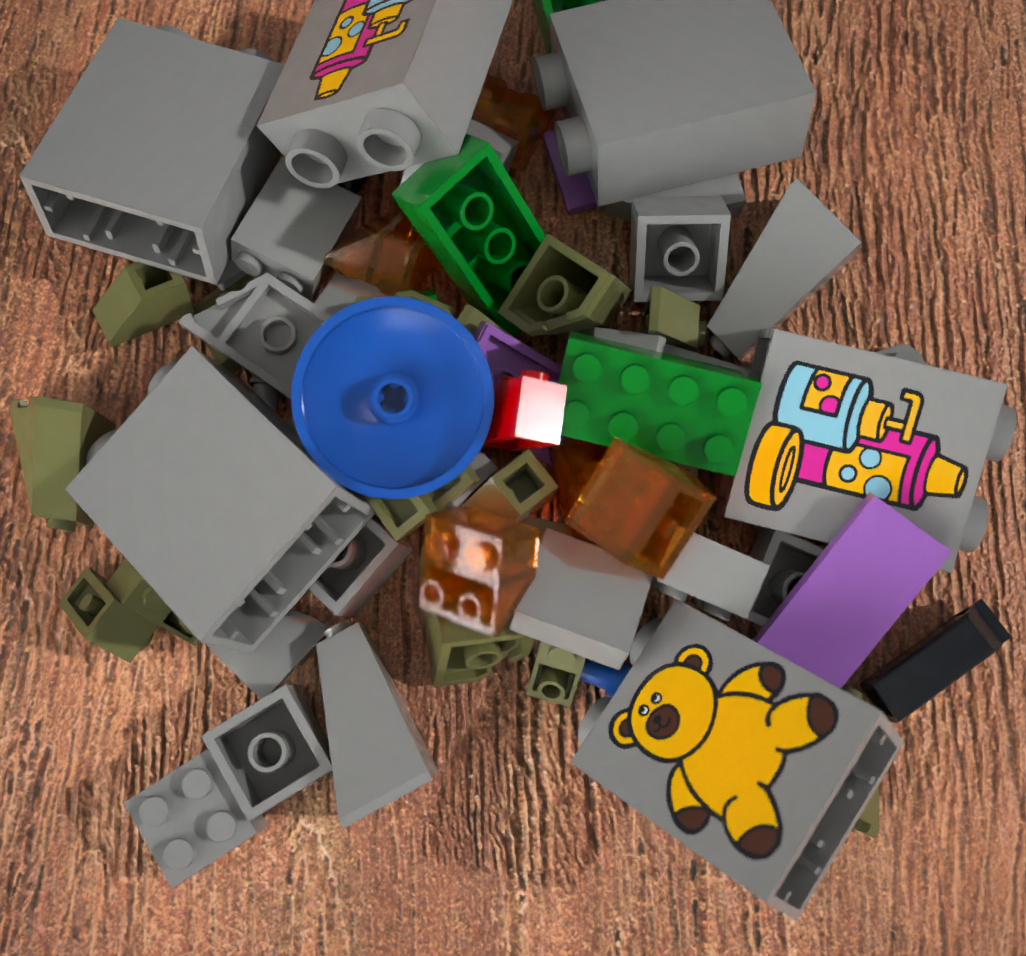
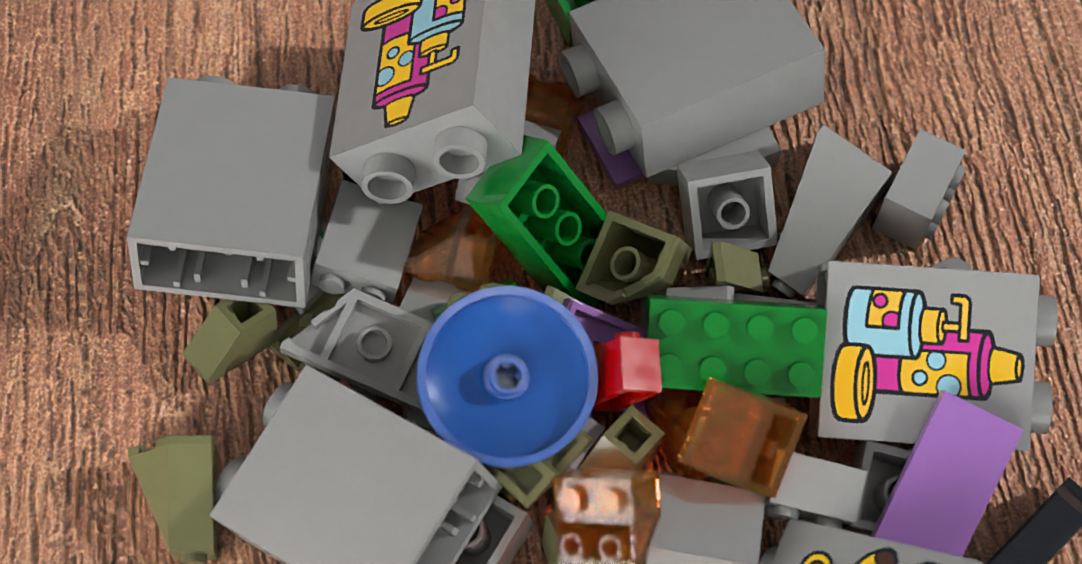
camera: 15 degrees left, 10 degrees down
none -> light grey brick [872,129,967,250]

